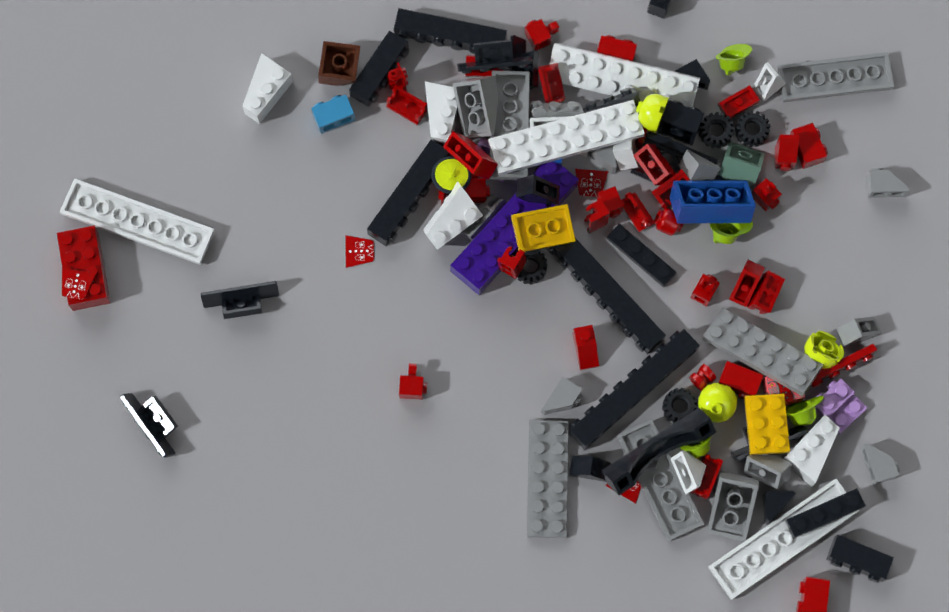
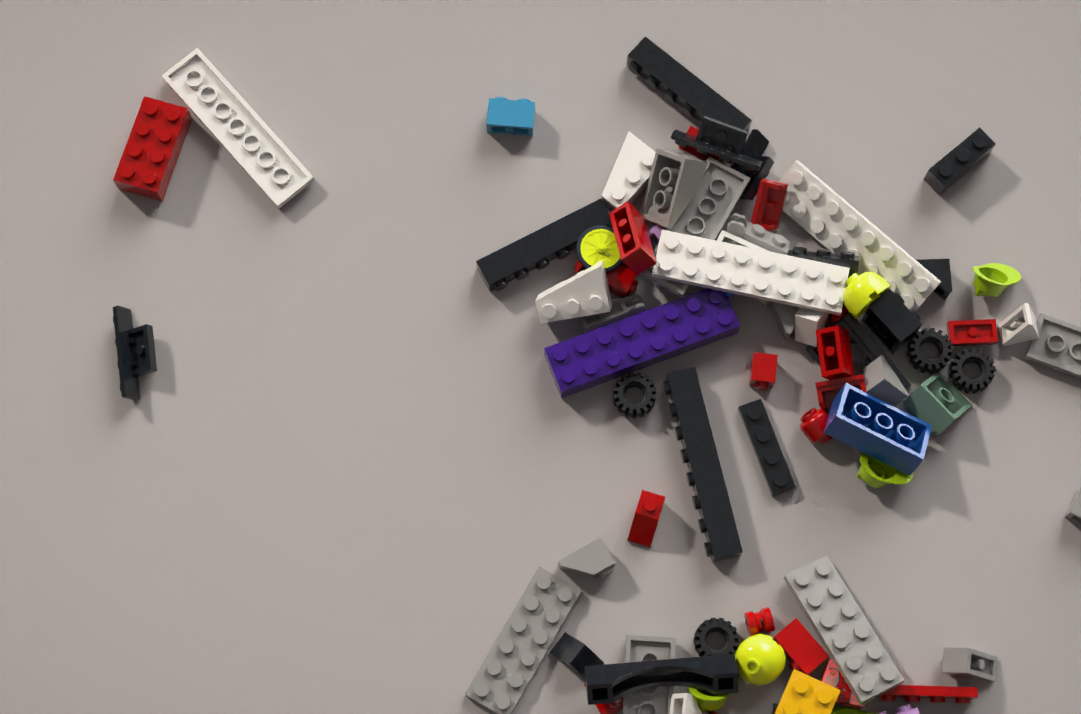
camera: 30 degrees right, 0 degrees up
red sticker [62,268,96,300] -> none
black bracket [201,281,279,319] -> none
white wedge [242,53,293,124] -> none
copper slope [318,41,361,86] -> none
red sticker [345,235,374,268] -> none
black brick [349,31,409,107] -> none
red hinge [386,85,427,126] -> none
red hinge [388,62,409,91] -> none
red brick [399,363,427,400] -> none
red hinge [497,246,527,279] -> none
yellow plate [511,204,576,252] -> none
black slope [516,175,560,205] -> none
red brick [525,19,560,51] -> none
black brick [569,329,700,450] -> none
red sticker [575,169,609,197] -> none
red hinge [584,197,610,234] -> none
red brick [597,35,637,61] -> none
red hinge [621,192,654,232] -> none
red brick [690,274,720,307] -> none
red slope [729,260,765,307] -> none
red hinge [747,270,785,314] -> none
red brick [751,178,782,212] -> none
red slope [775,134,799,171] -> none
red brick [790,123,828,169] -> none
neon yellow cylinder [804,331,844,369] -> none

